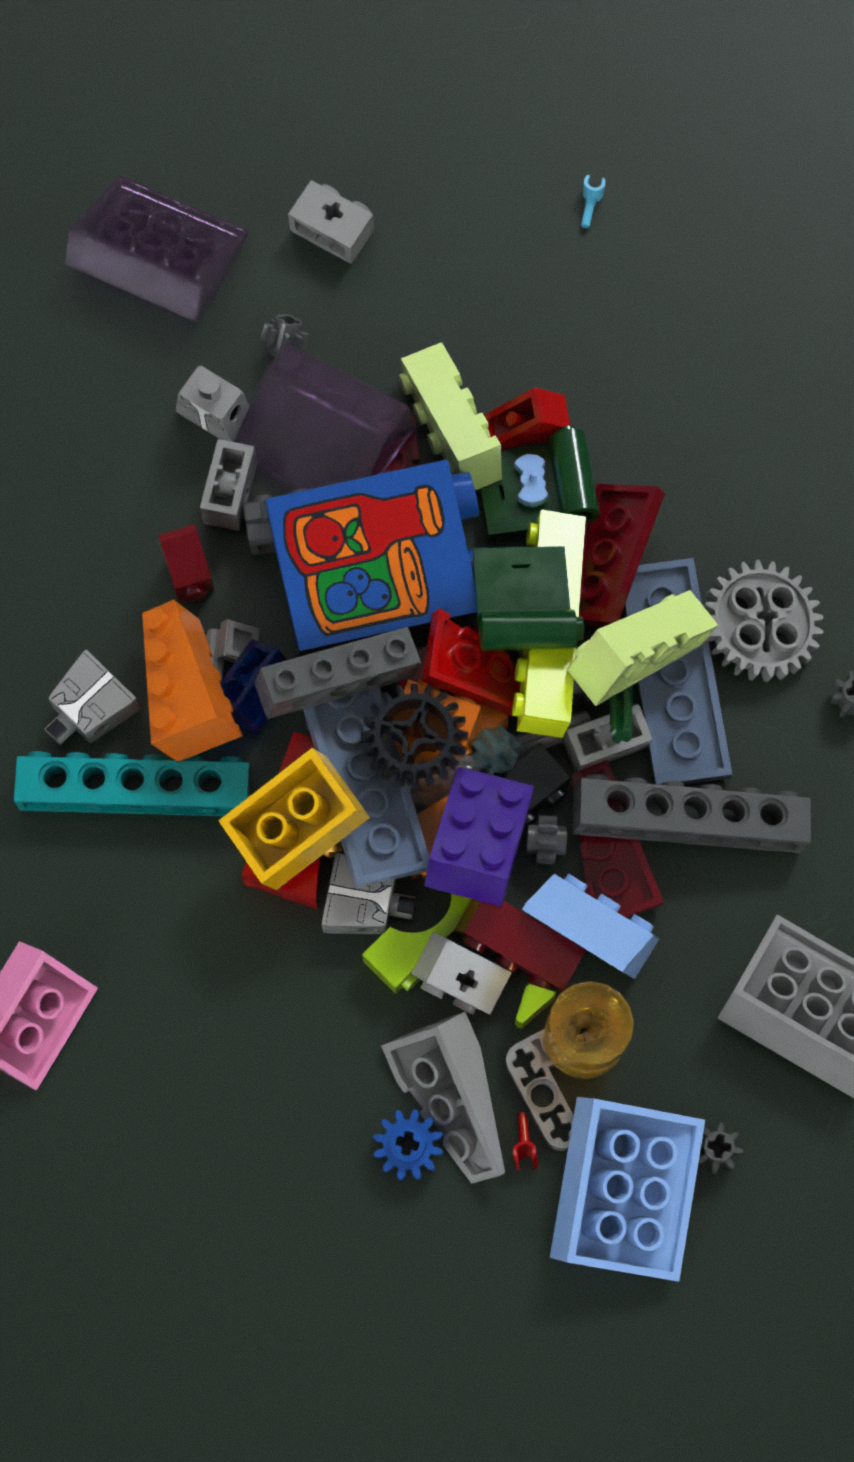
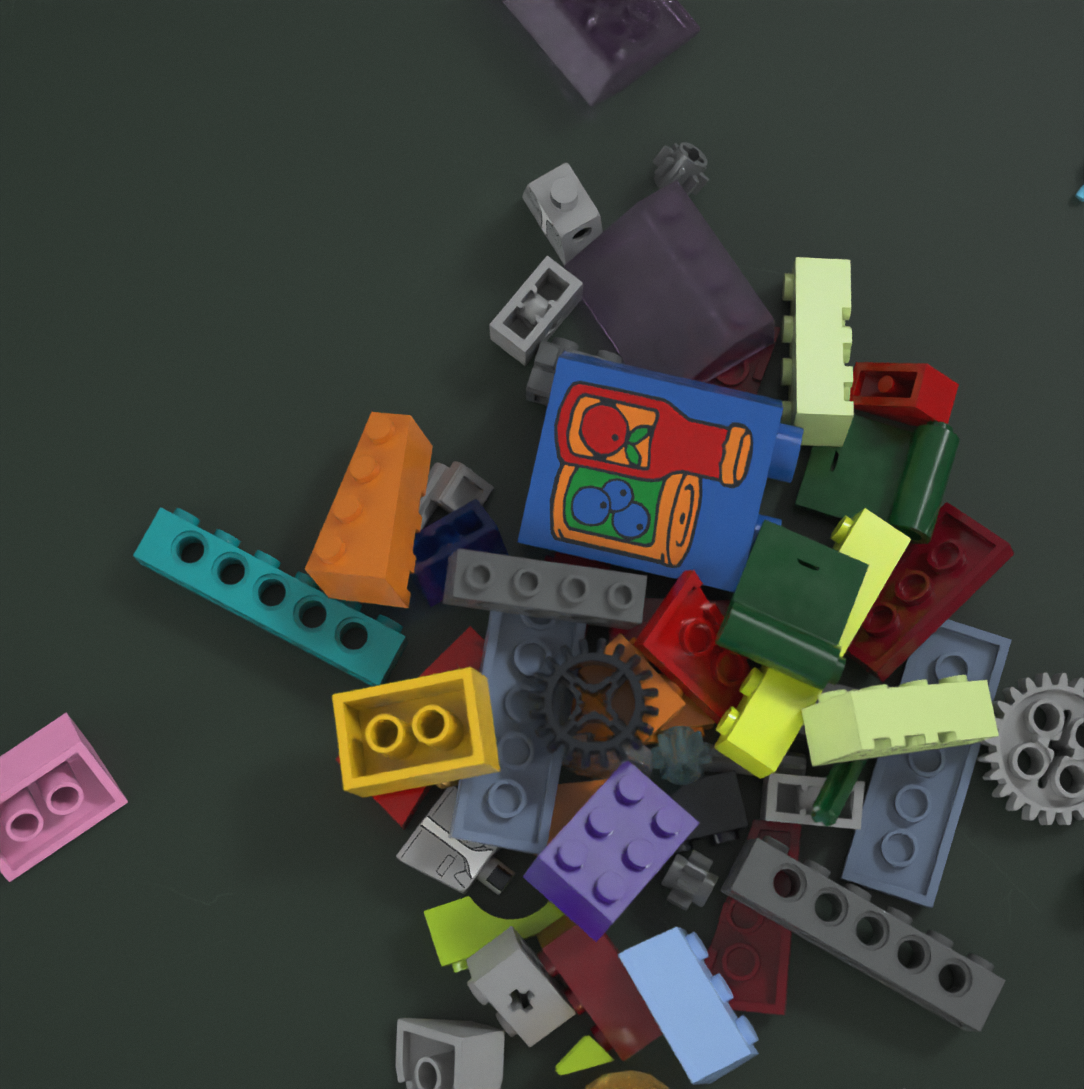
camera: 25 degrees right, 5 degrees up
light grey torso [44,650,141,745] -> none
dark red slope [158,524,214,601] -> none
light grey brick [288,180,374,264] -> none
light blue piece [514,454,549,508] -> none

